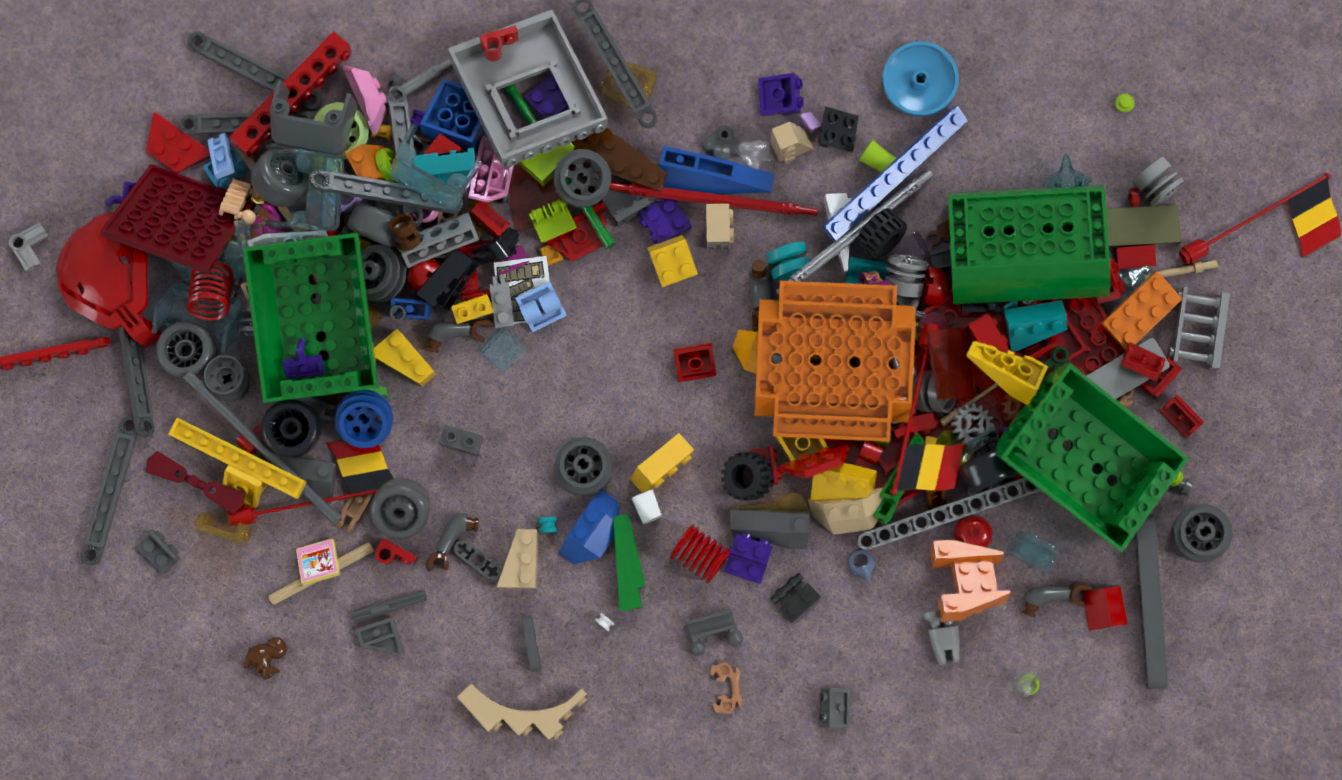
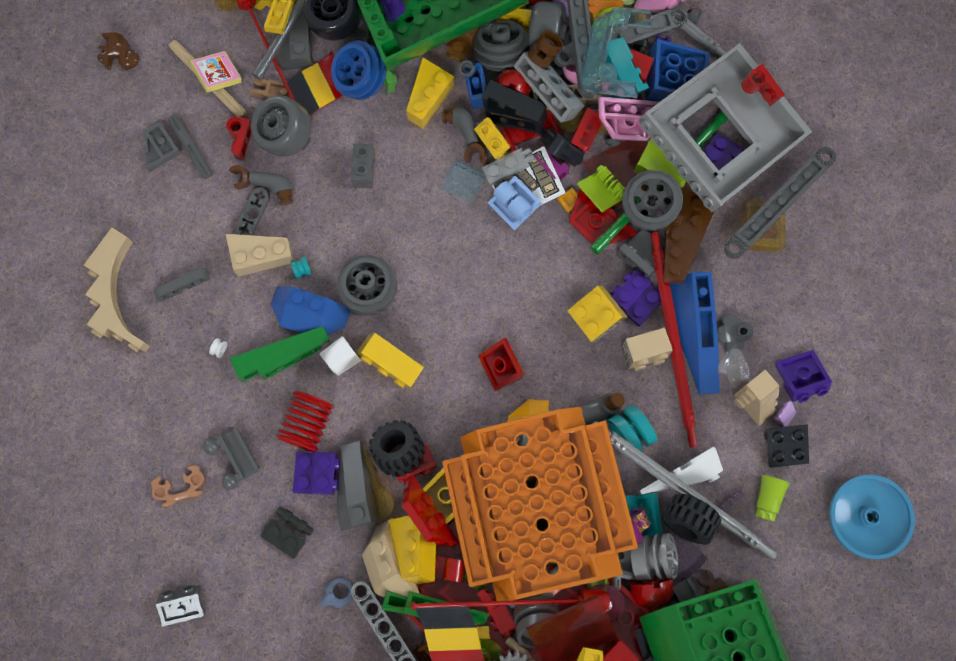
camera: 70 degrees right, 5 degrees down
plate [822,106,968,241] -> none

